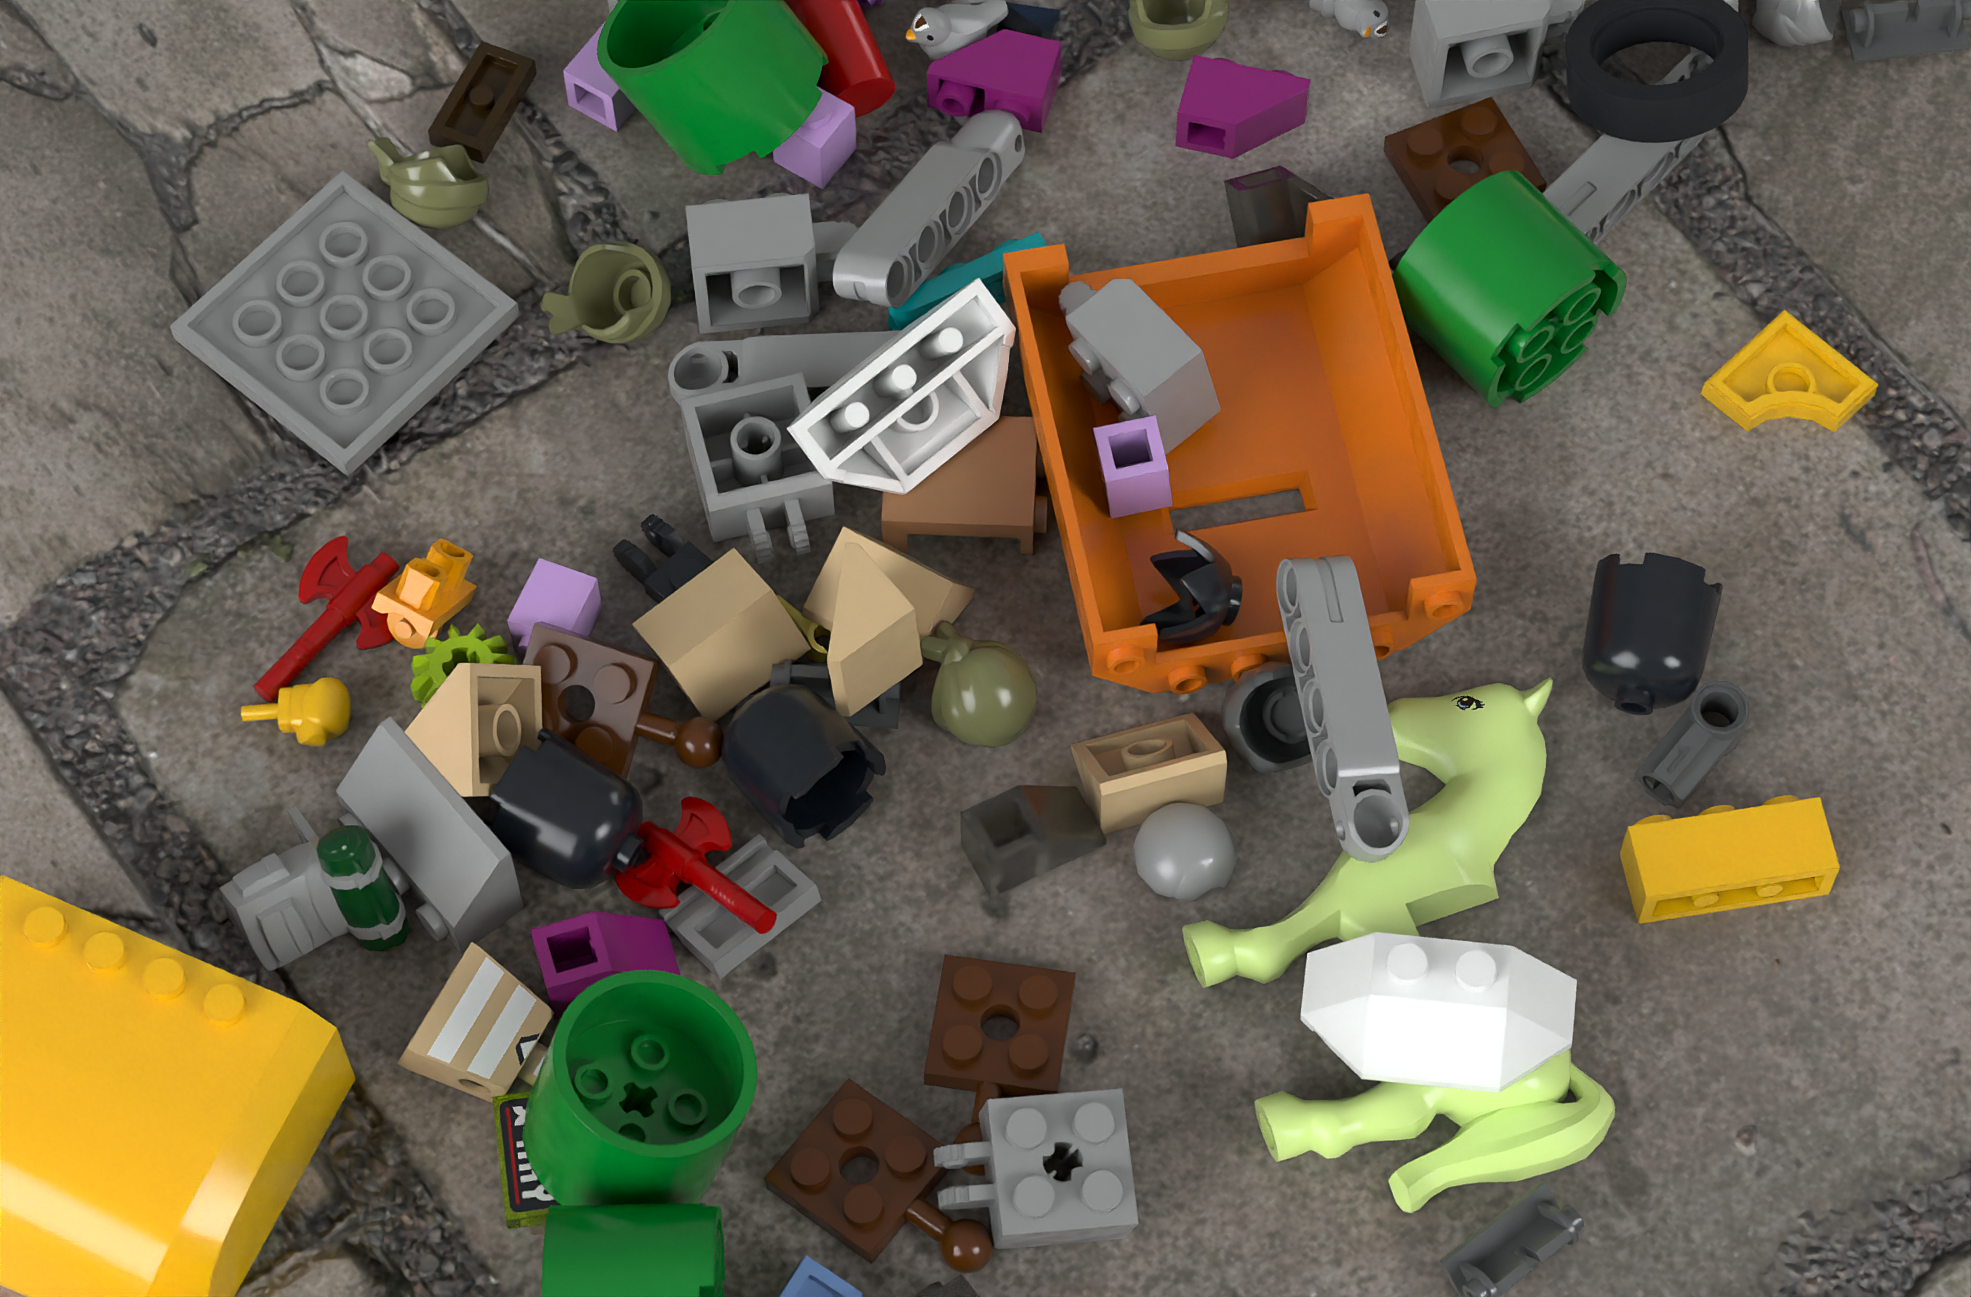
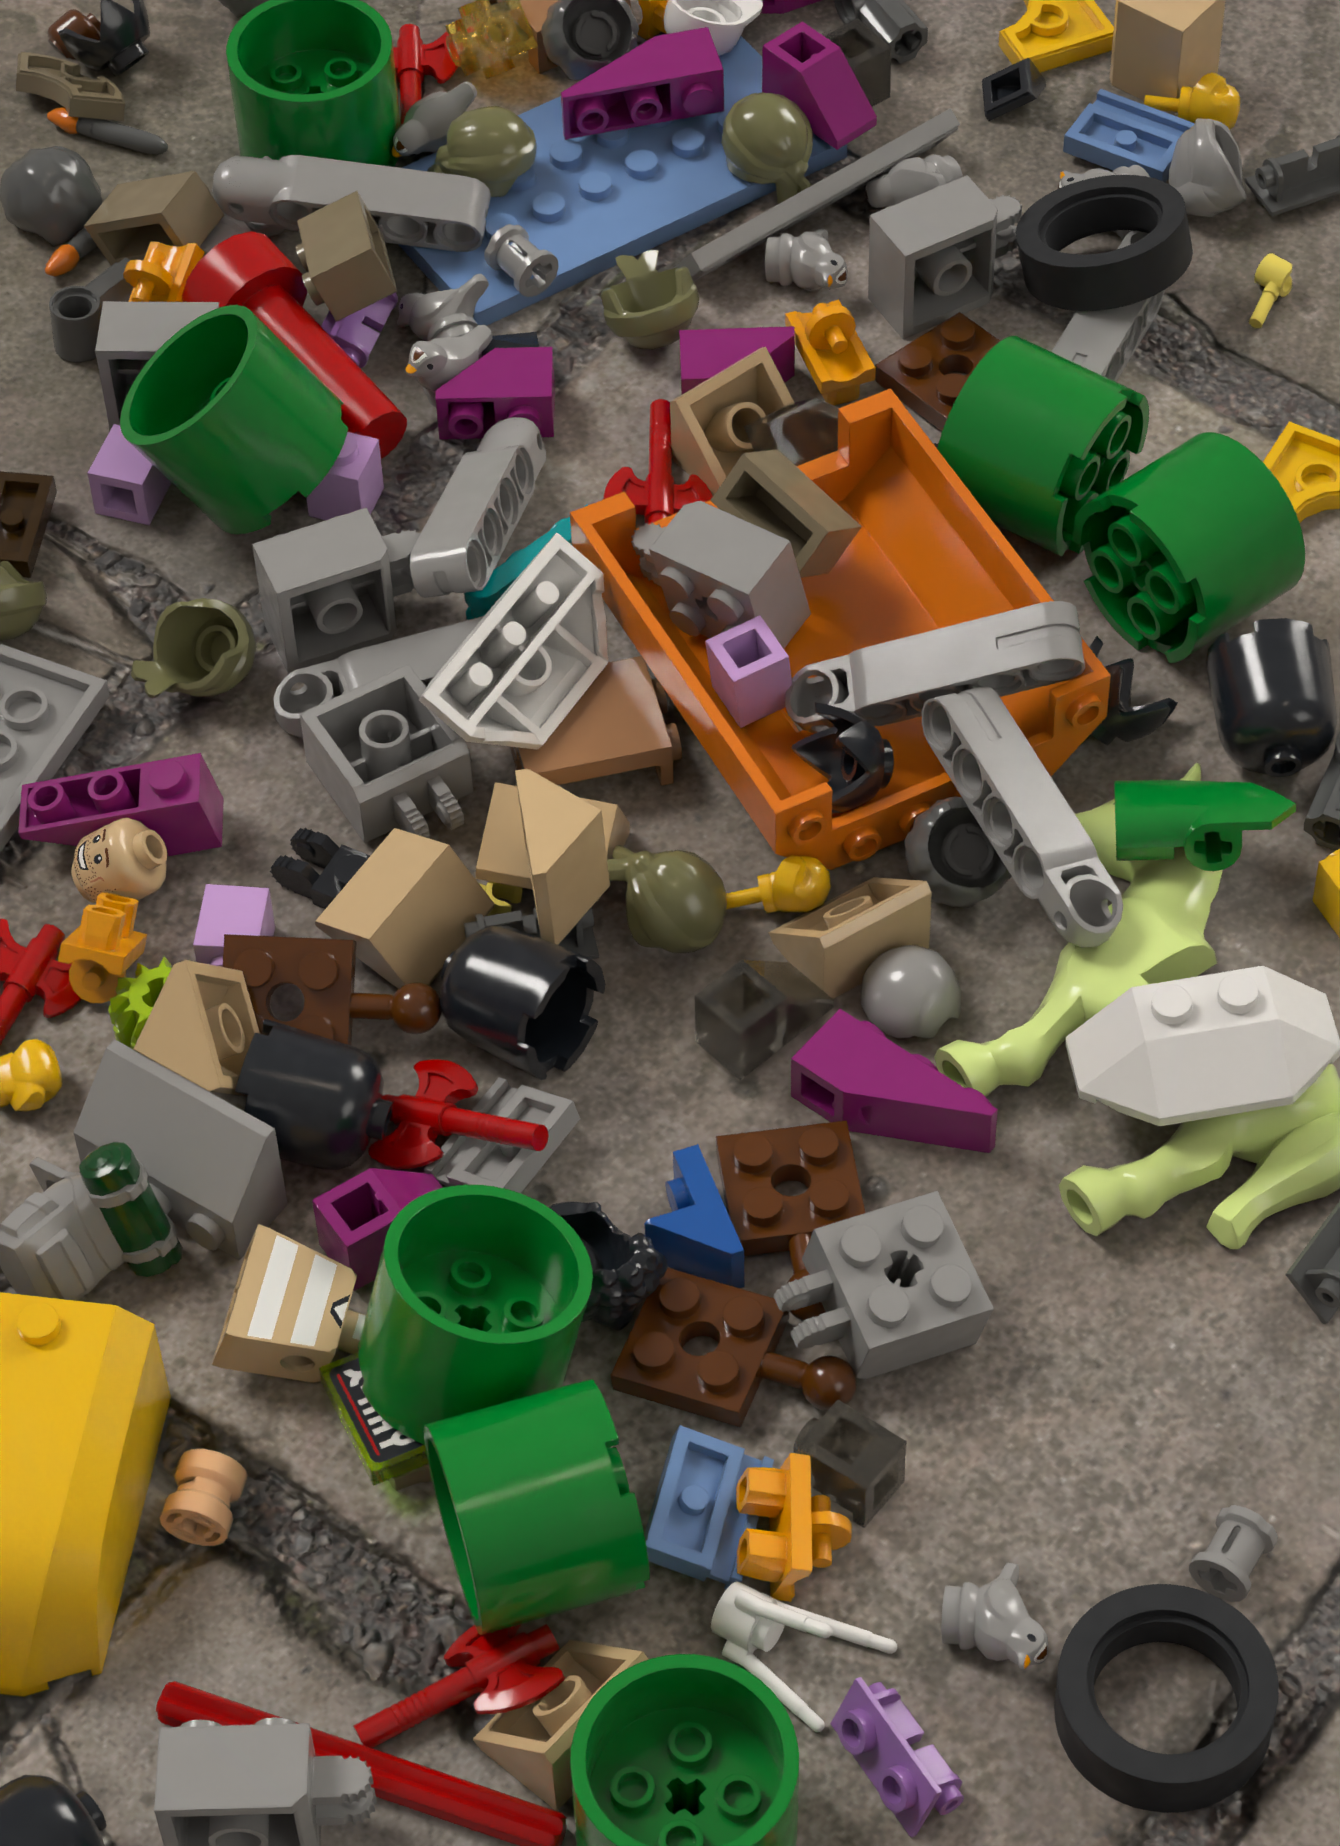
camera: 15 degrees left, 10 degrees down
none -> magenta slope [18,753,224,857]
none -> tan head [71,818,167,903]
none -> light nougat wheel [159,1449,247,1546]
none -> black hair [549,1202,668,1331]
none -> red piece [603,399,713,524]
none -> blue slope [644,1144,745,1288]
none -> tan slope [670,347,818,496]
none -> dark tan piece [710,449,862,578]
none -> yellow piece [726,855,831,914]
none -> light orange hips [785,299,876,406]
none -> light grey piece [785,601,1085,733]
none -> magenta slope [791,1009,998,1153]
none -> green brick [1073,432,1305,663]
none -> black piece [1089,636,1178,745]
none -> green panel [1114,780,1296,872]
none -> light yellow hand [1249,253,1292,328]

